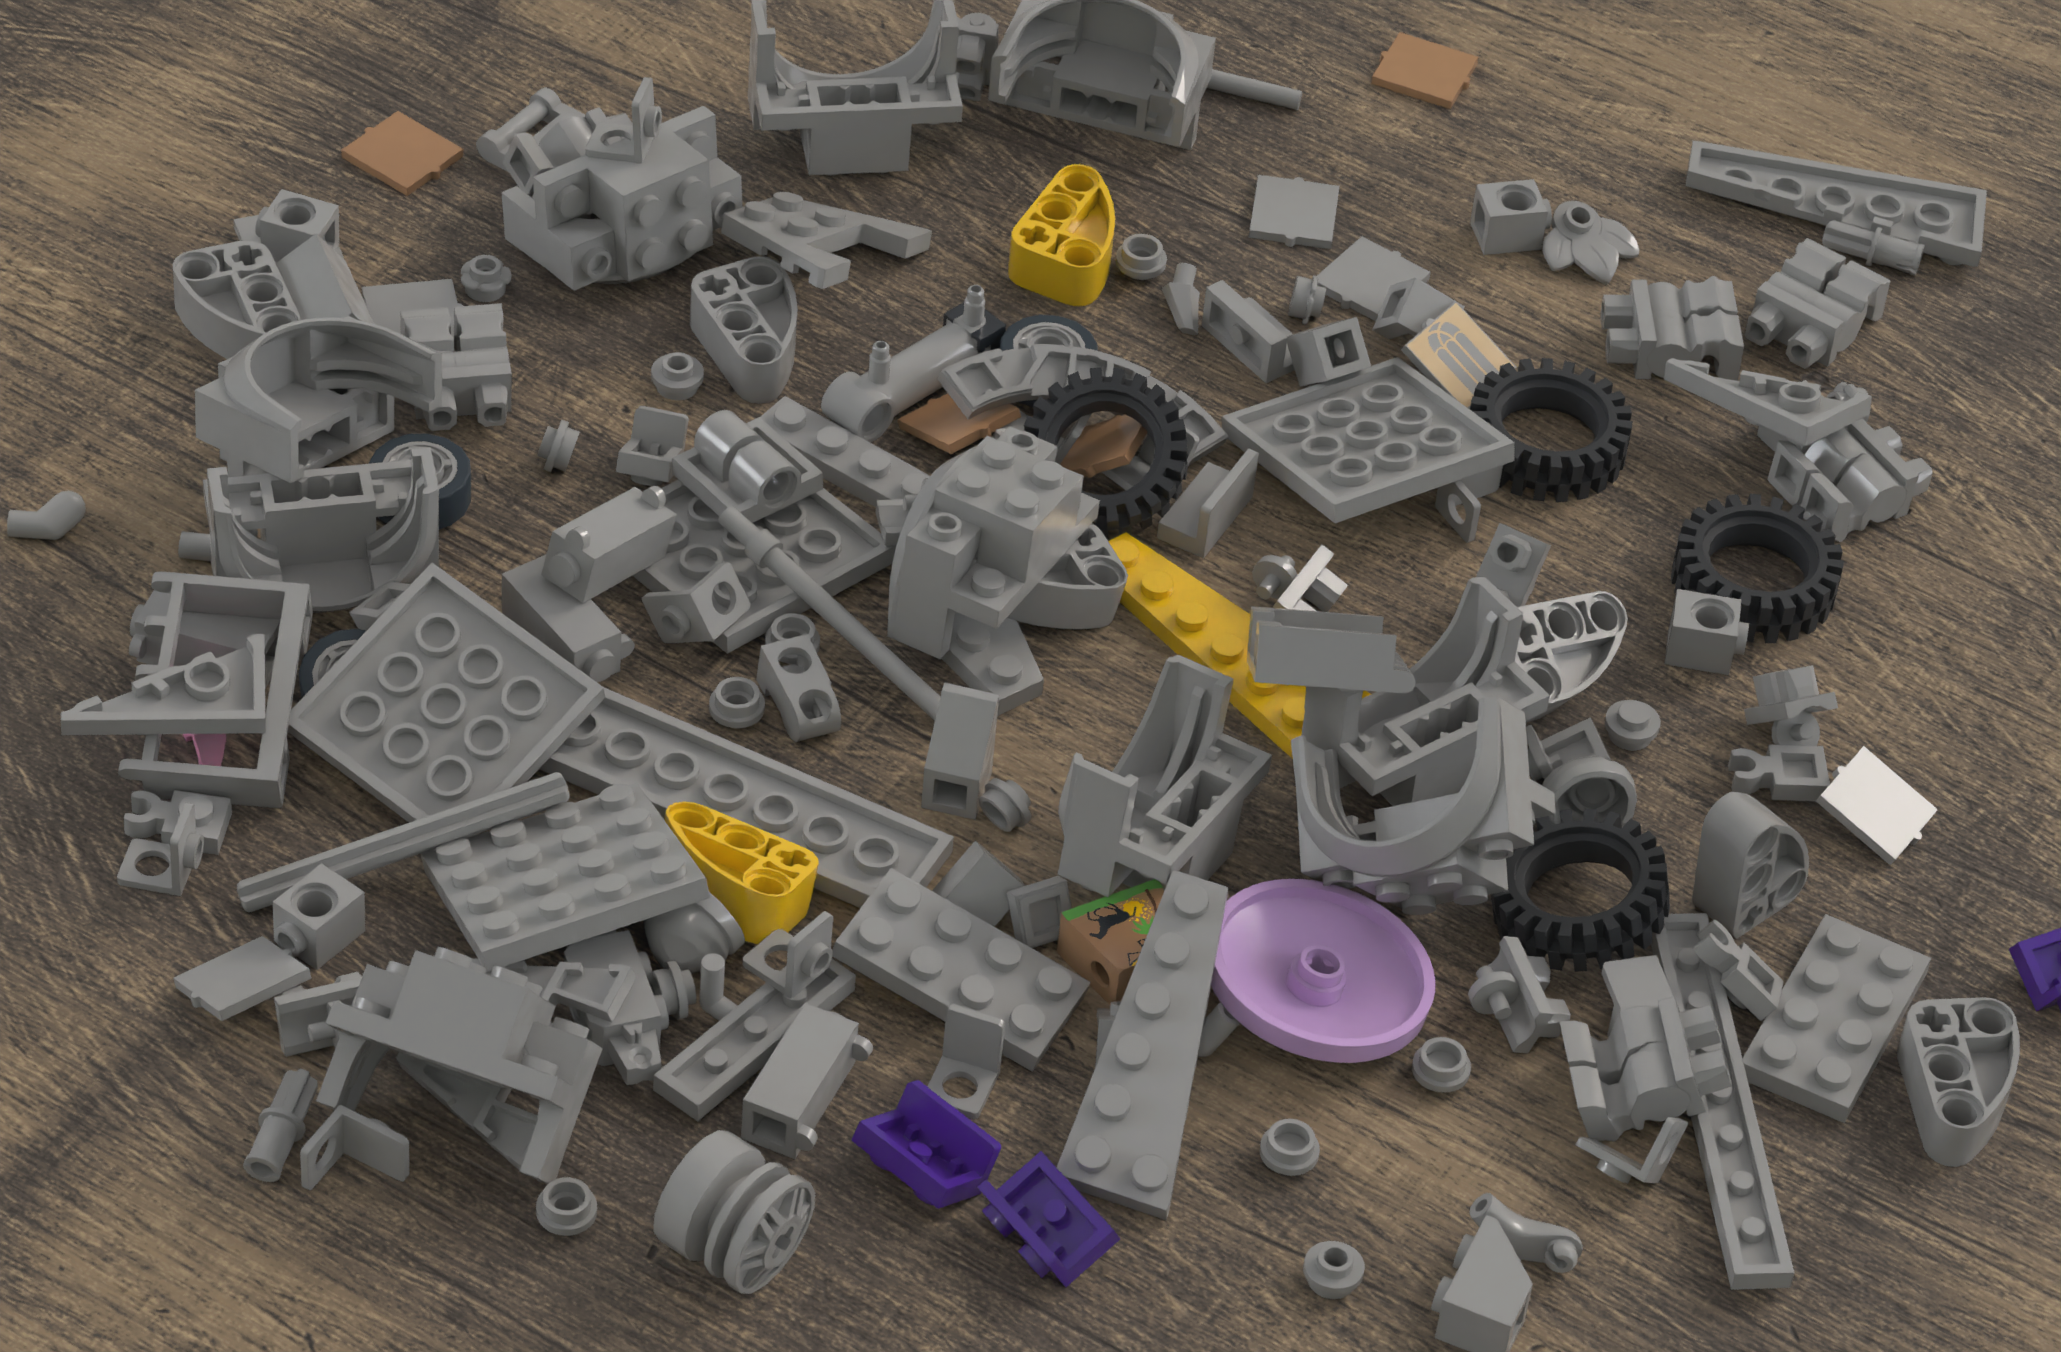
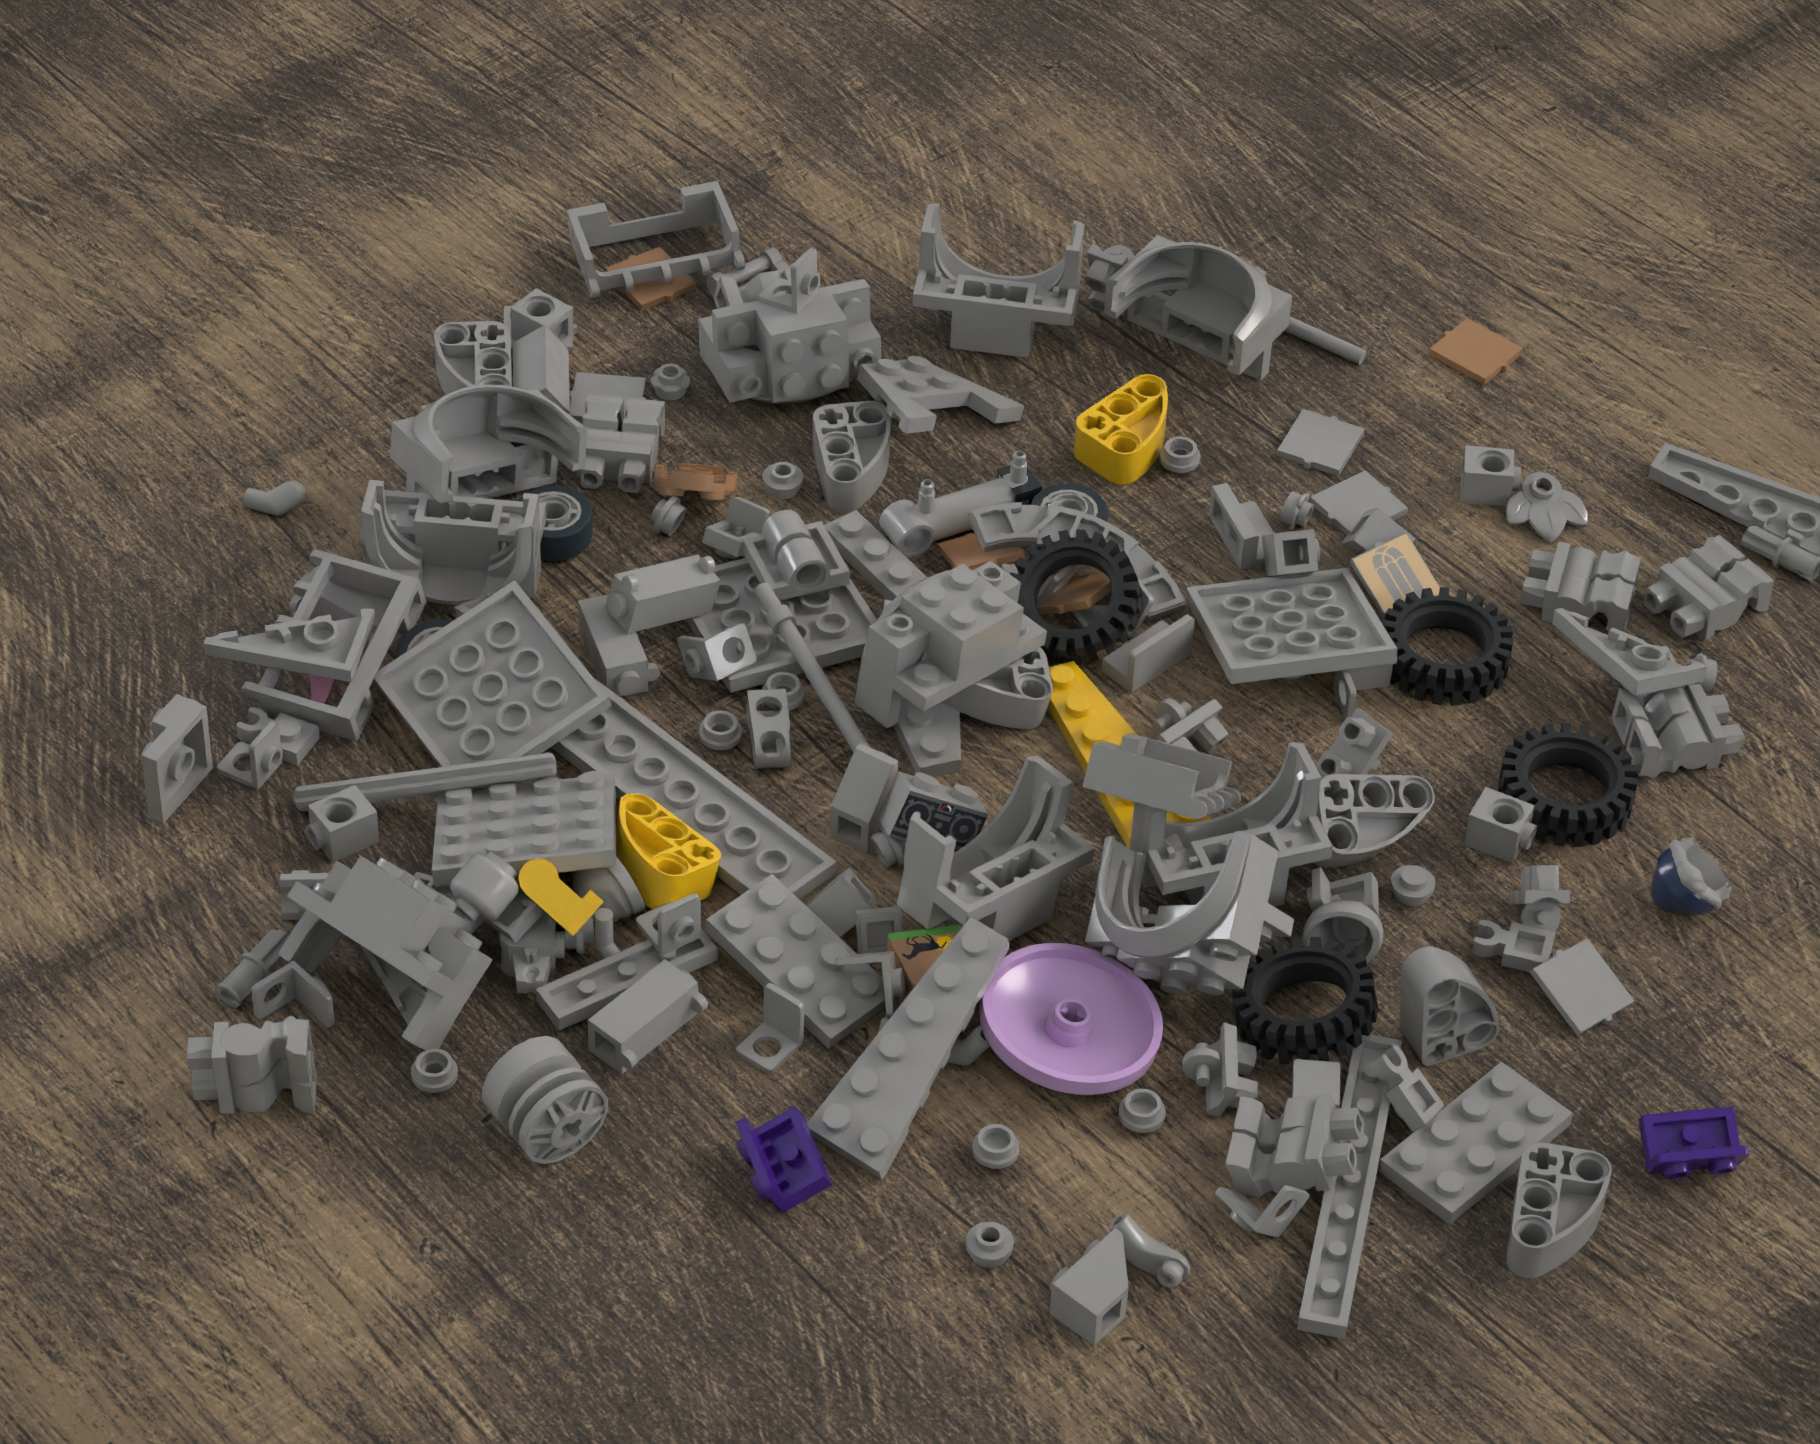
camera: 20 degrees right, 0 degrees up
light grey piece [173,936,311,1021] -> none
dark purple bracket [851,1080,1001,1209] -> none
light grey bar [1162,263,1200,335] -> none
none -> light grey plate [141,694,213,823]
none -> light grey hips [187,1016,317,1115]
none -> light grey head [450,852,518,922]
none -> yellow leg [518,858,604,936]
none -> light grey hinge [567,181,745,298]
none -> medium nougat plate [654,463,738,500]
none -> light grey bracket [836,951,905,1017]
none -> brick [877,771,988,853]
none -> hair [1651,837,1732,915]

